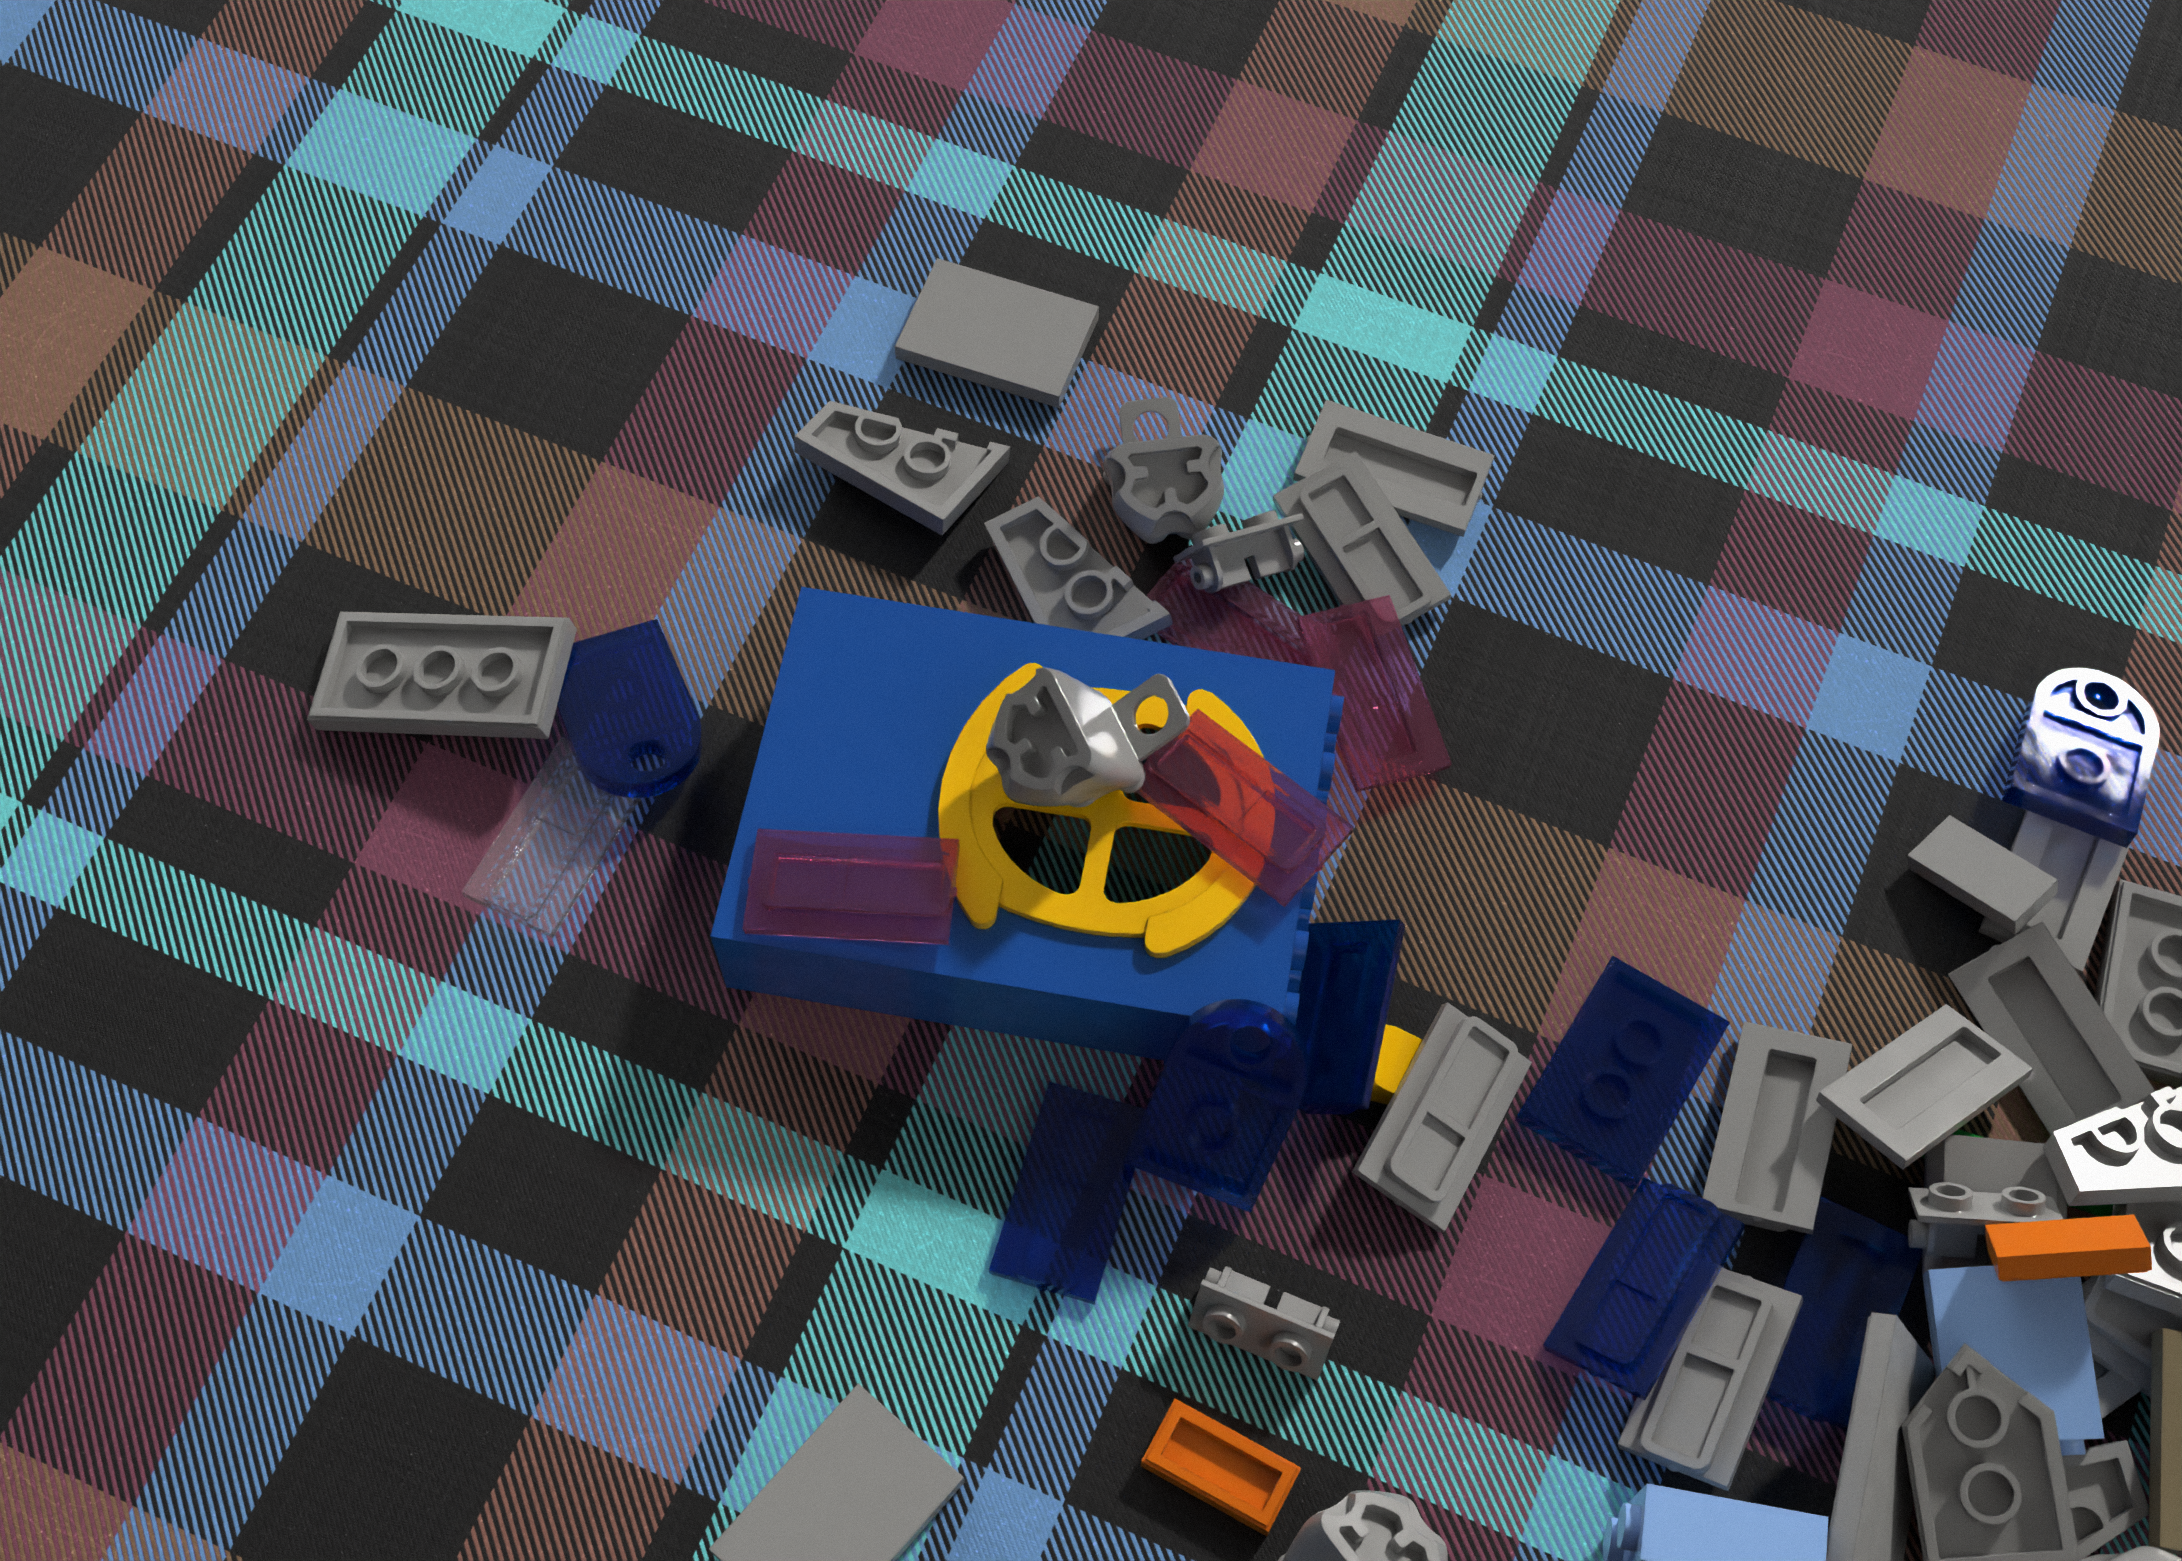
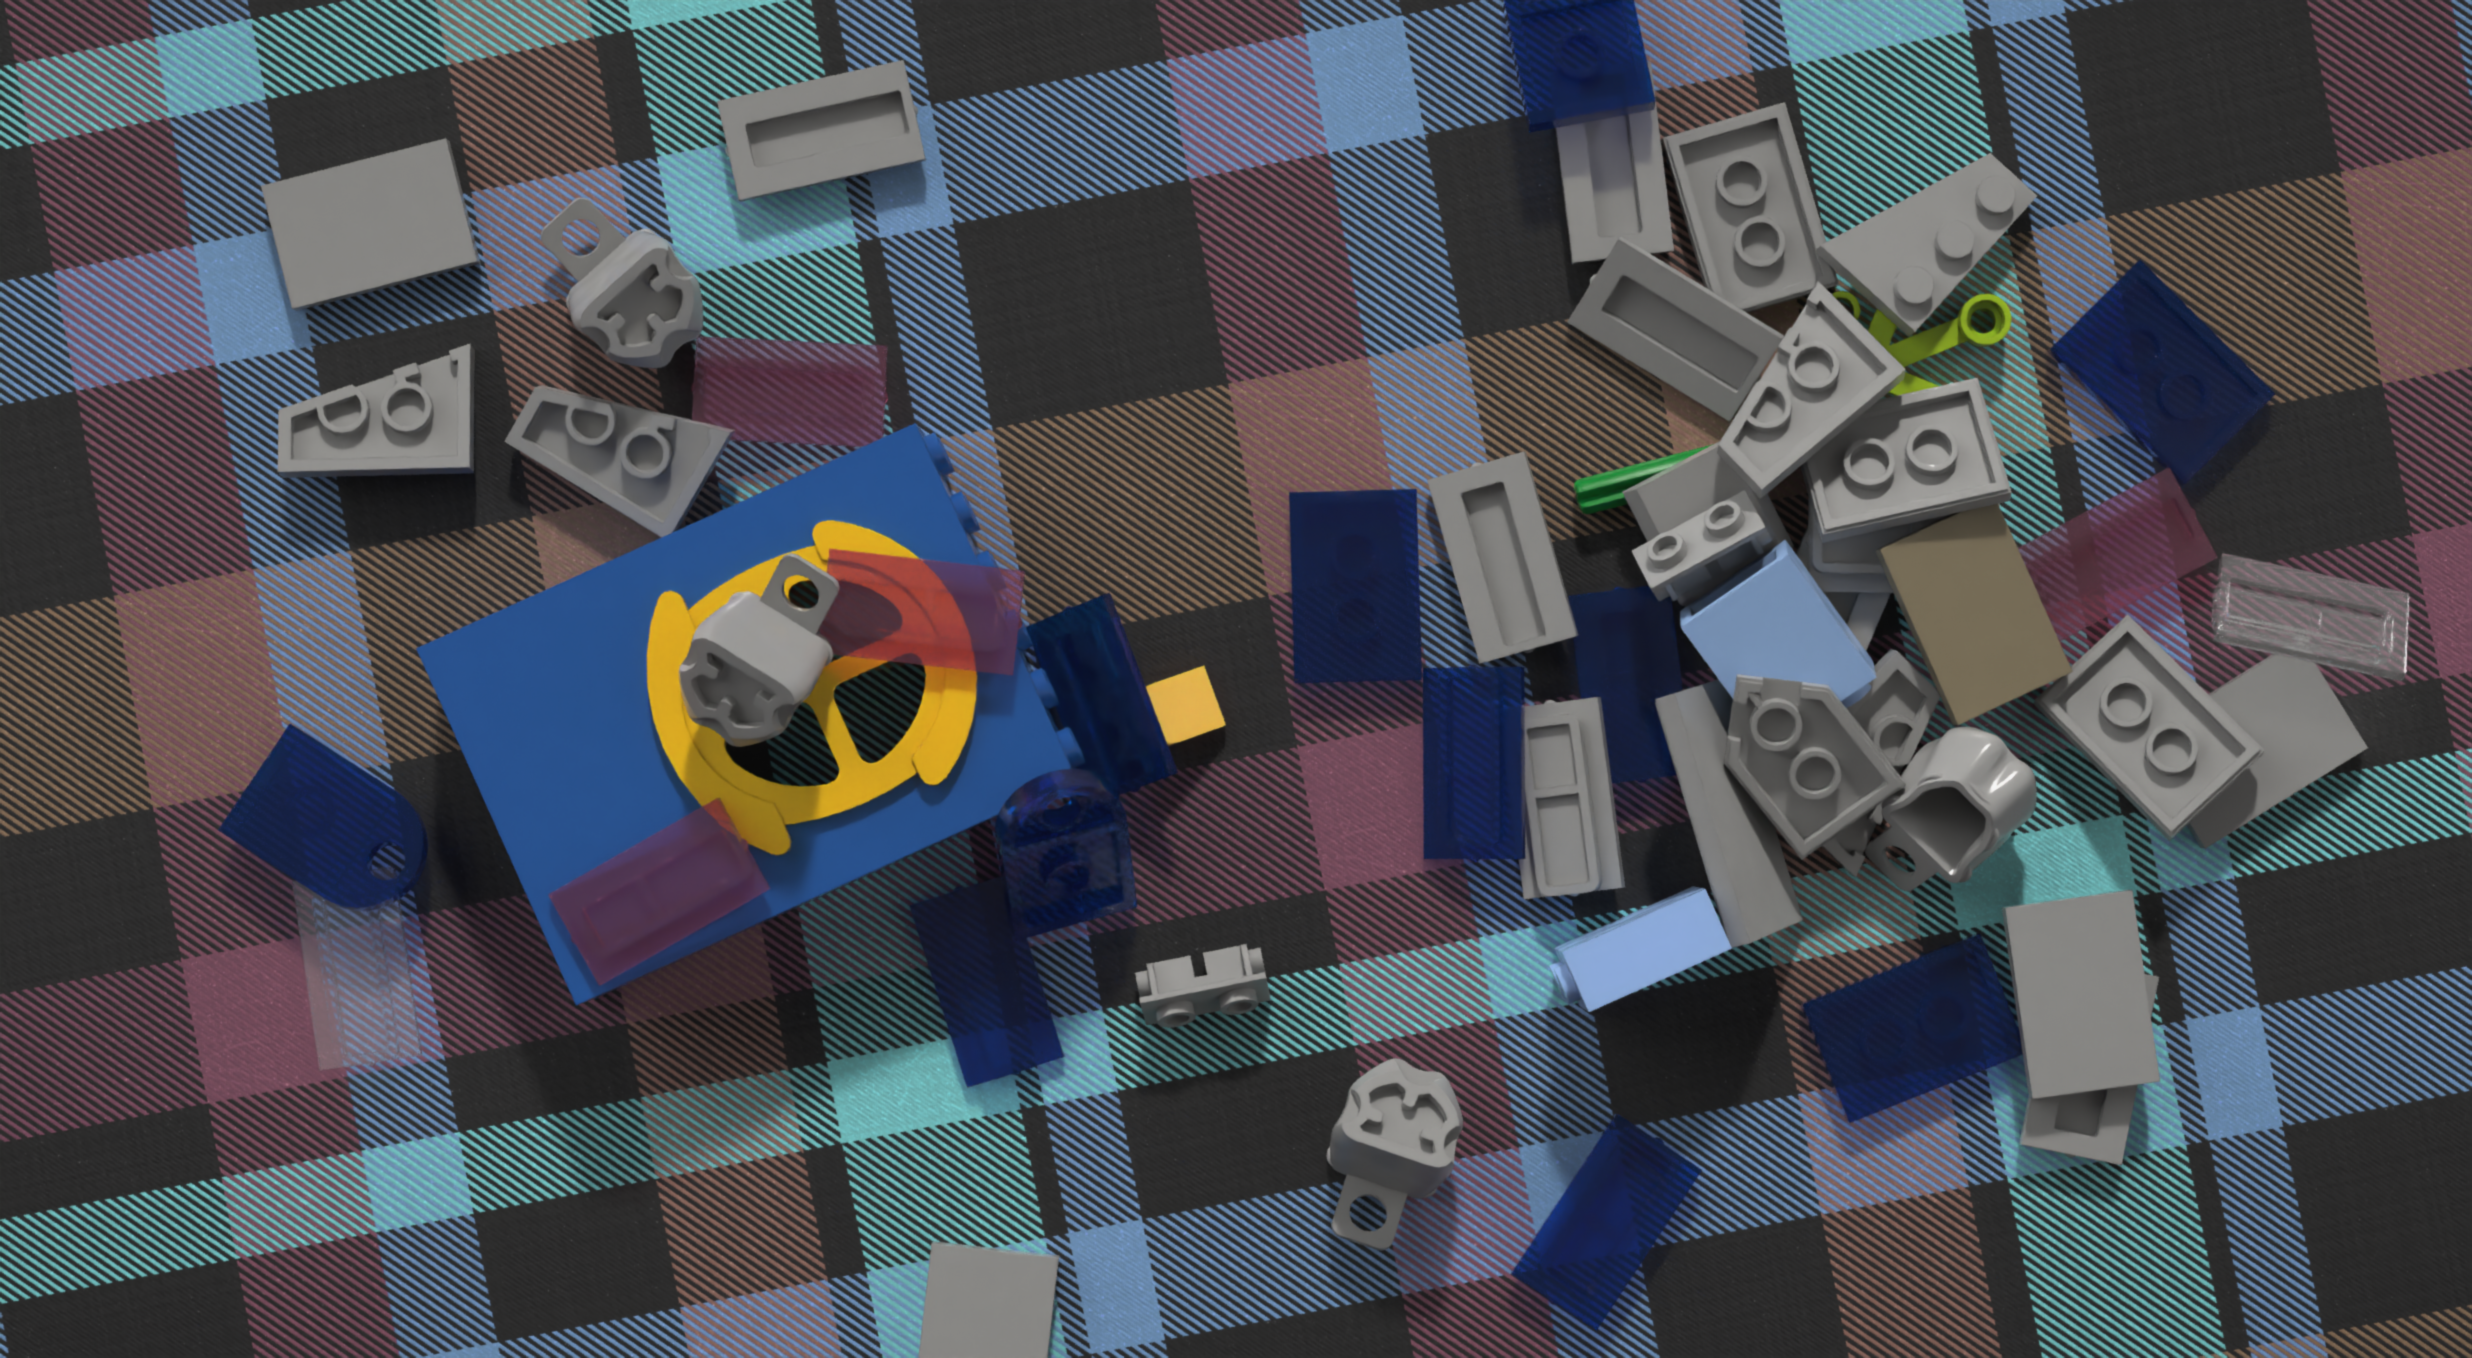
camera: 30 degrees left, 25 degrees up
light grey tile [307,612,577,739] -> none
orange tile [1141,1398,1301,1536] -> none
light grey hinge [1173,510,1304,593] -> none
light grey piece [1273,450,1451,646] -> none
clear pink piece [1295,595,1452,793] -> none
light grey piece [1352,1002,1532,1232] -> none
light grey piece [1816,1004,2033,1170] -> none
light grey tile [1907,815,2058,935] -> none
orange tile [1985,1214,2152,1282] -> none

